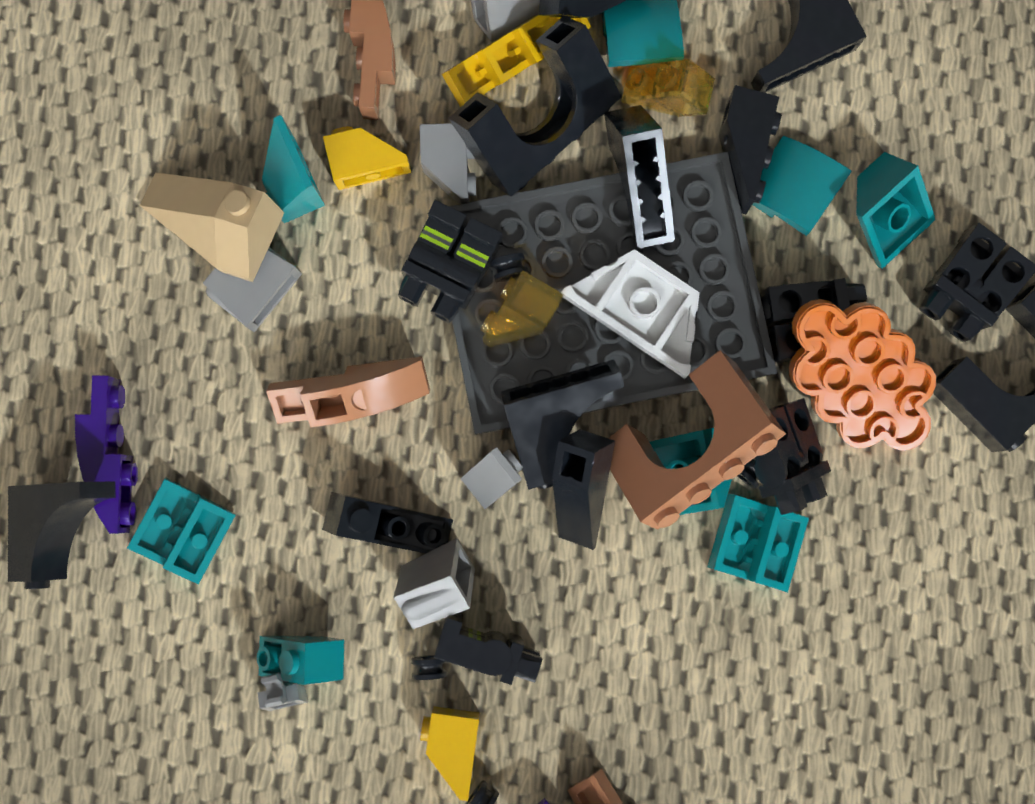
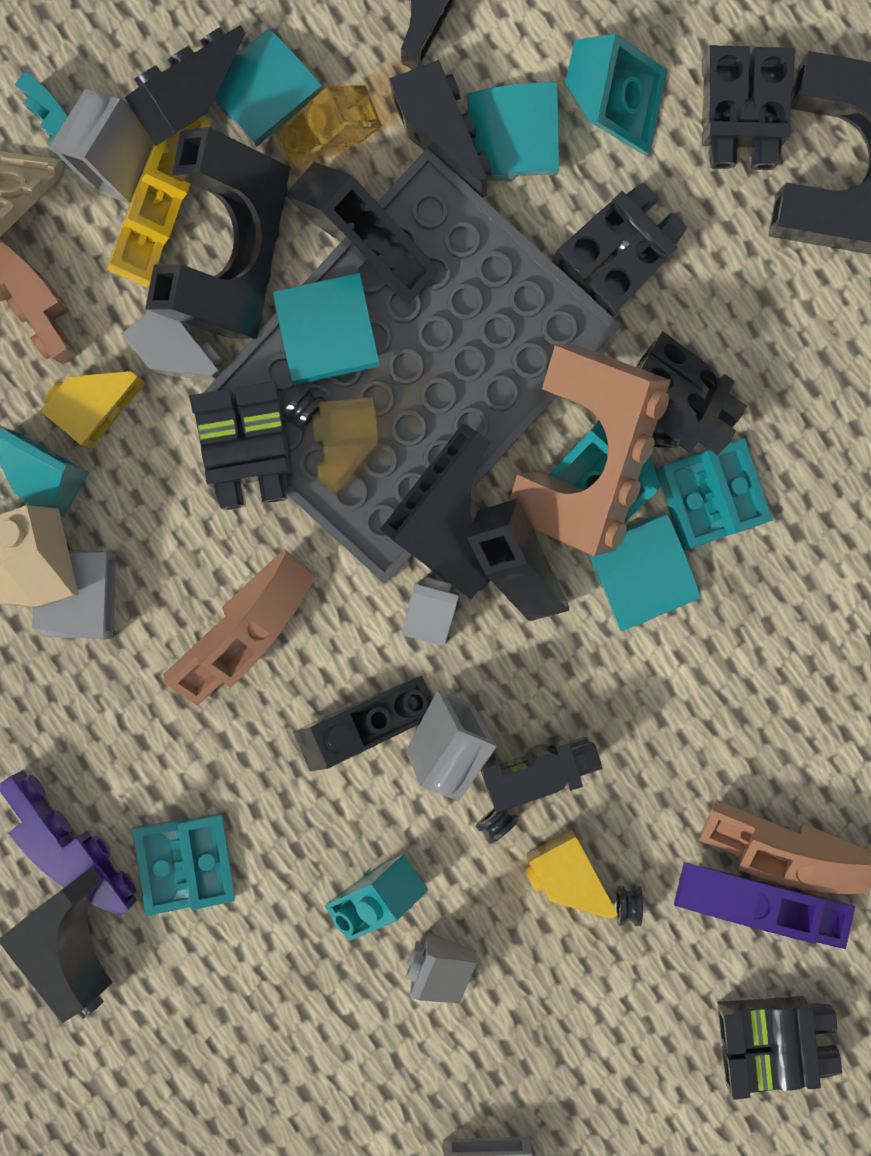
camera: 30 degrees left, 5 degrees up
light grey plate [258,673,308,711] -> none
white wing [560,249,700,379] -> none
orange plate [789,299,936,450] -> none
none -> teal slope [273,273,380,385]
none -> light grey slope [405,932,477,1004]
none -> teal slope [588,512,701,632]

